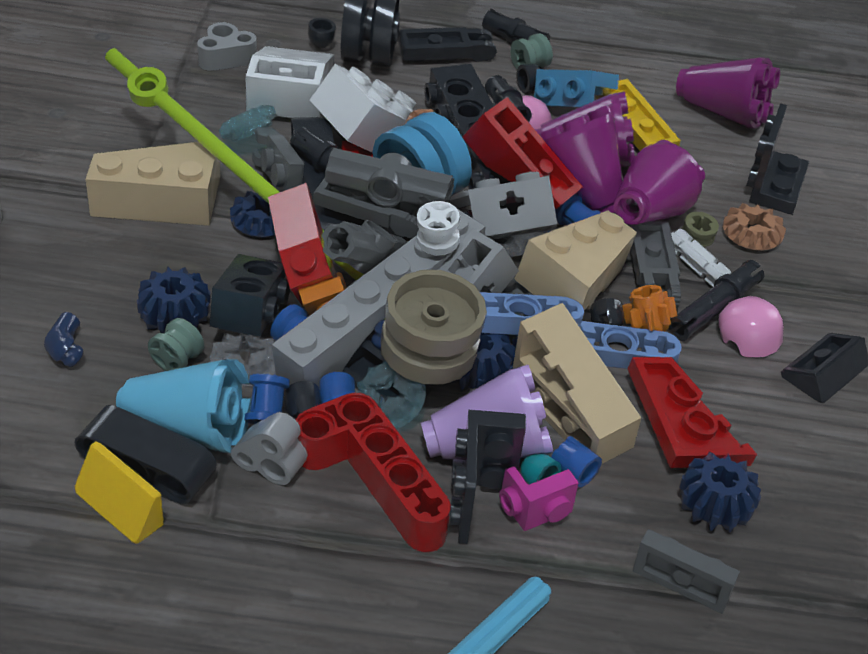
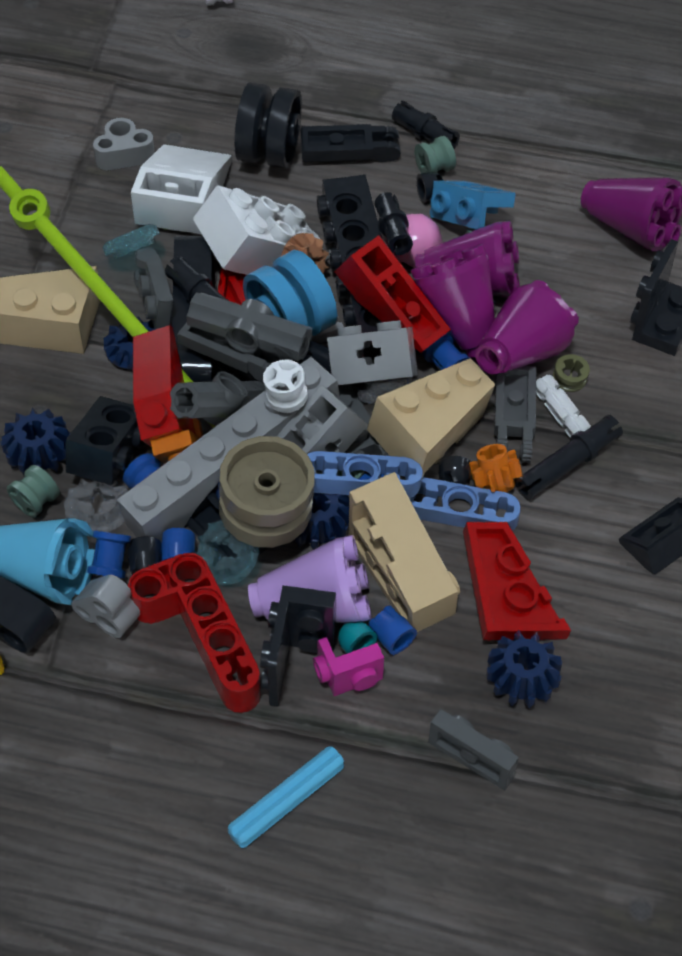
camera: 10 degrees right, 10 degrees up
black hinge [308,18,336,48] -> none
yellow plate [595,79,681,151] -> none
bright pink hair [718,296,783,357] -> none
nougat gear [723,203,786,250] -> none

